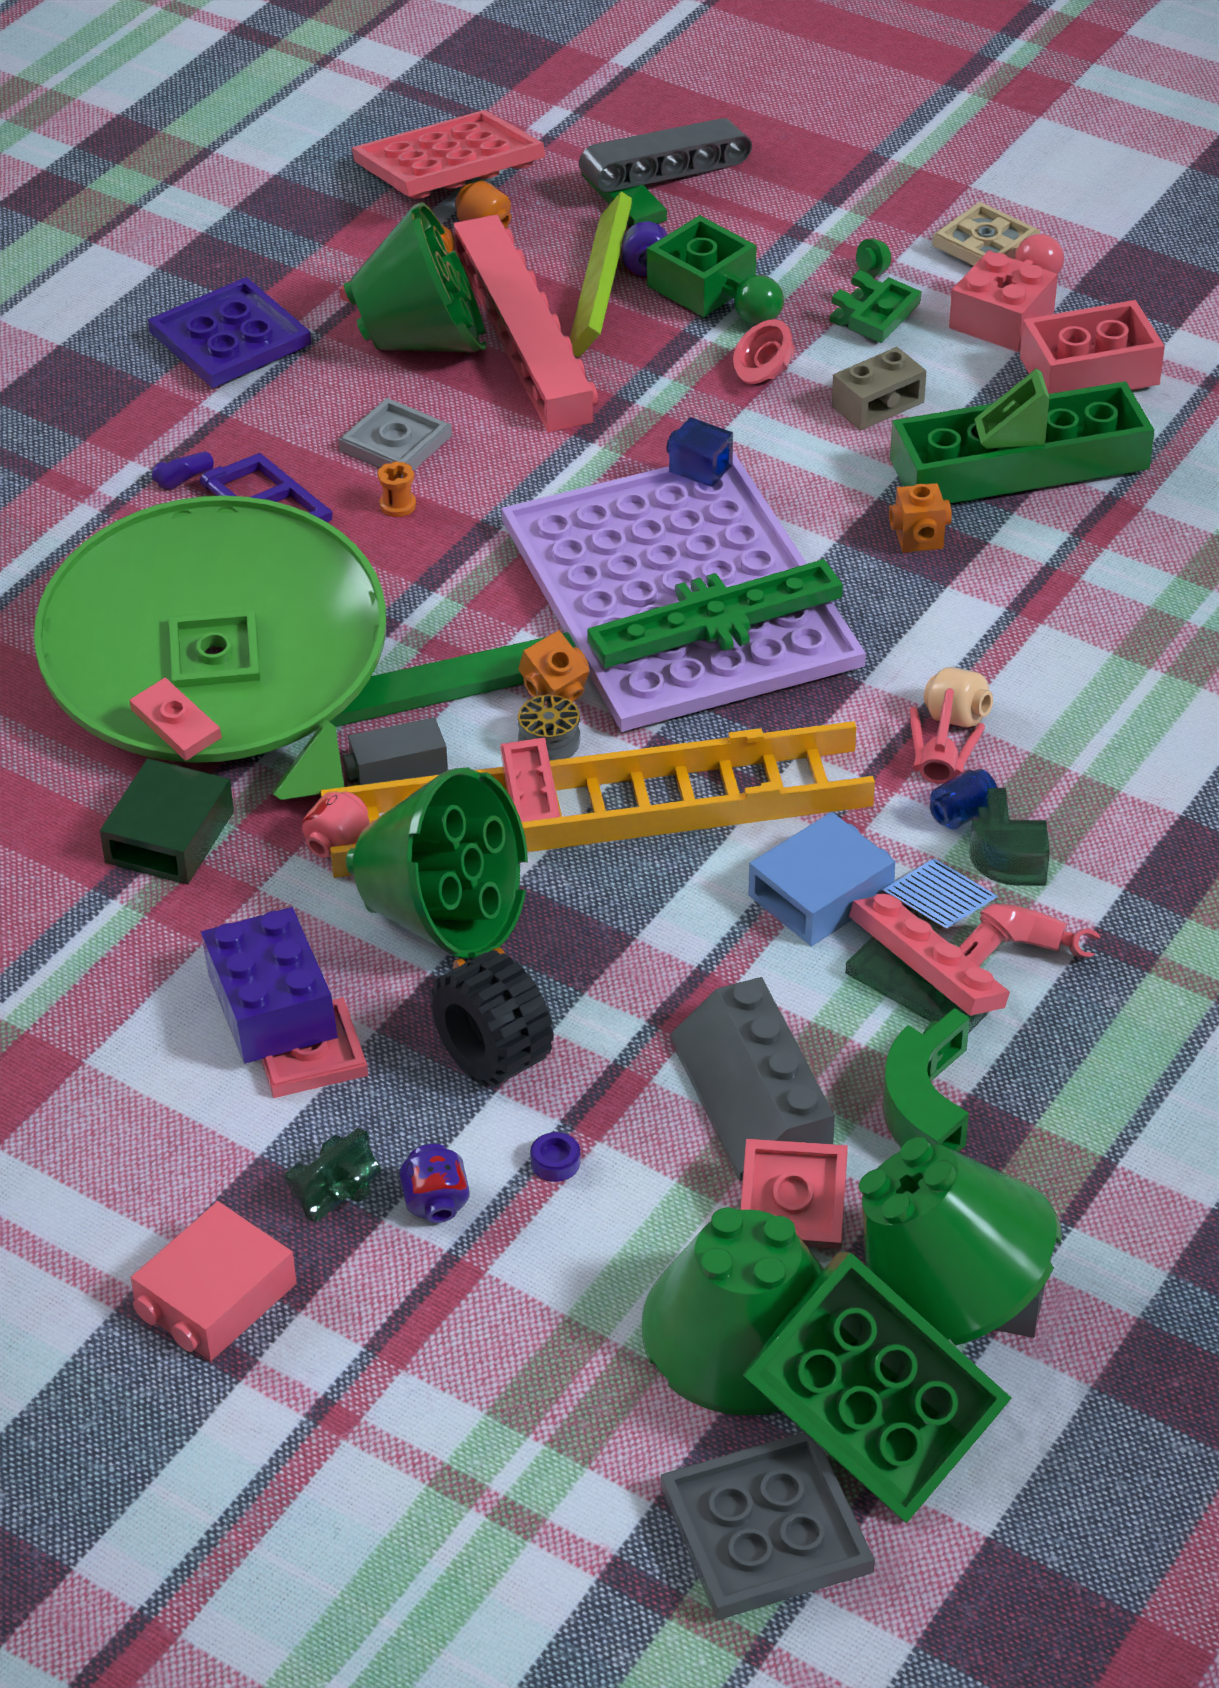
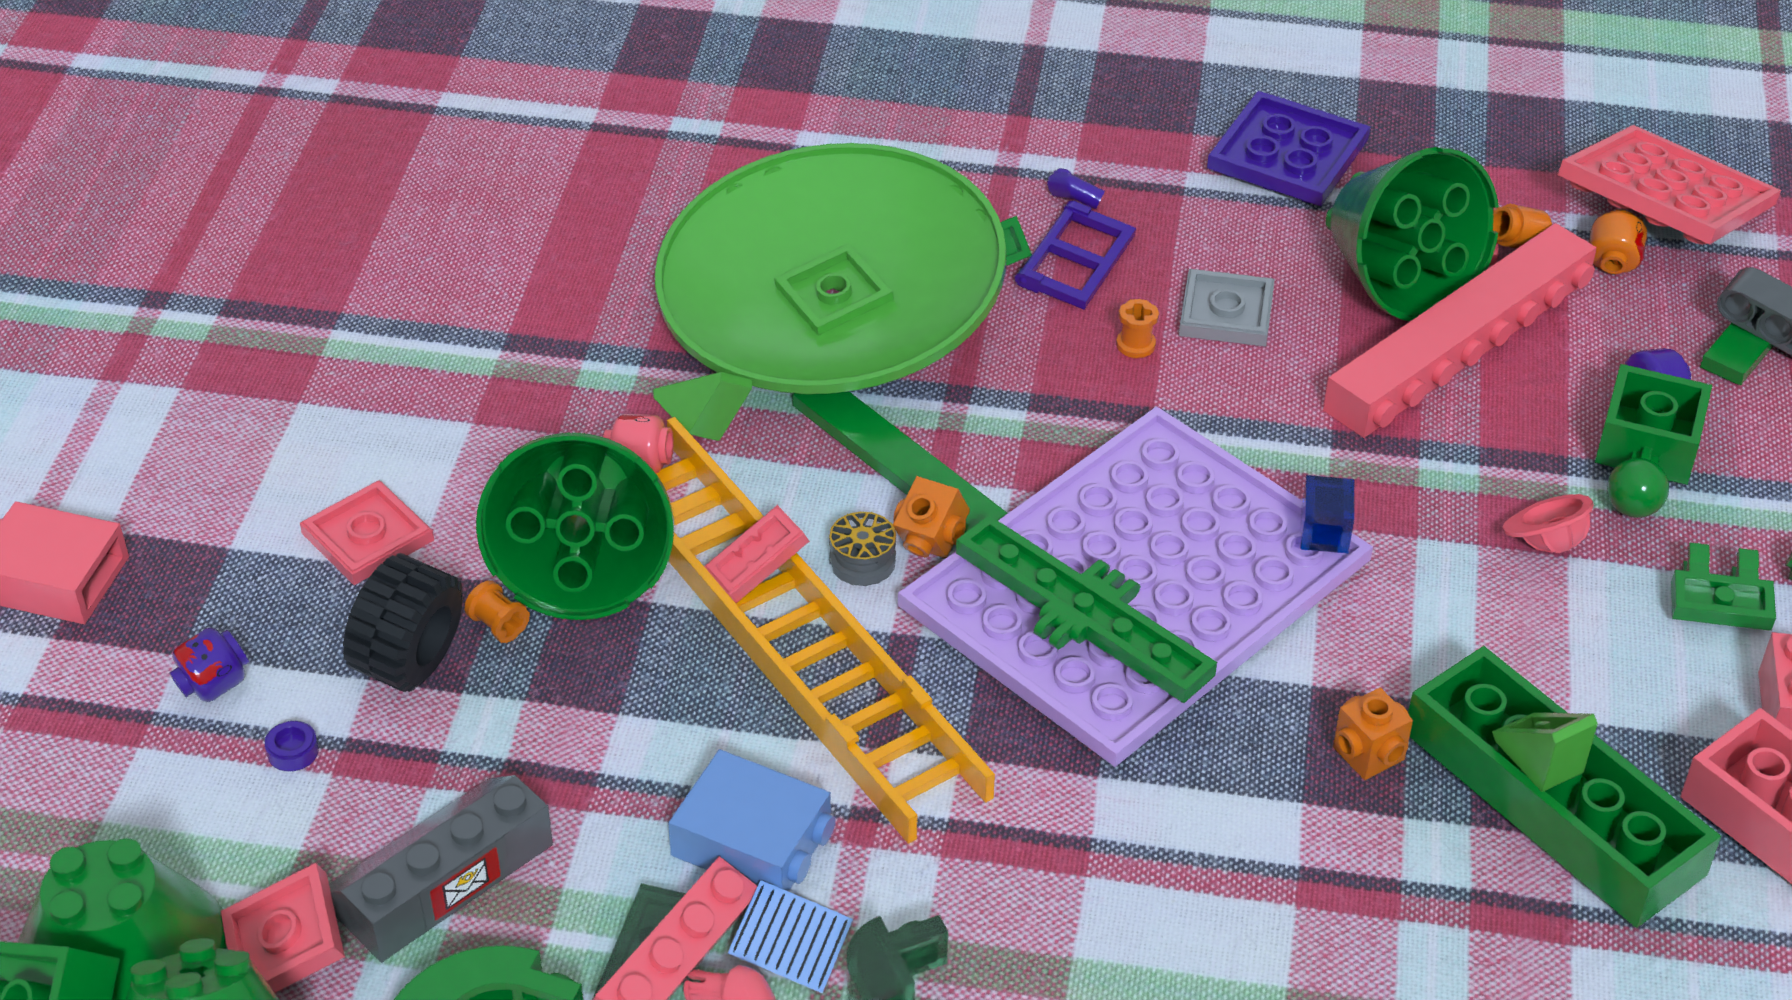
camera: 65 degrees right, 0 degrees up
dark green brick [99,758,234,885] -> none
coral plate [129,677,222,761] -> none
dark purple brick [201,907,338,1064] -> none
clear green hips [285,1127,382,1223] -> none
dark grey brick [343,717,448,785] -> none
lime tile [570,191,632,357] -> none
dark tan brick [832,347,927,431] -> none
coral plant [910,688,985,784] -> none
light nougat head [924,667,993,729] -> none
clear blue brick [930,769,998,829] -> none

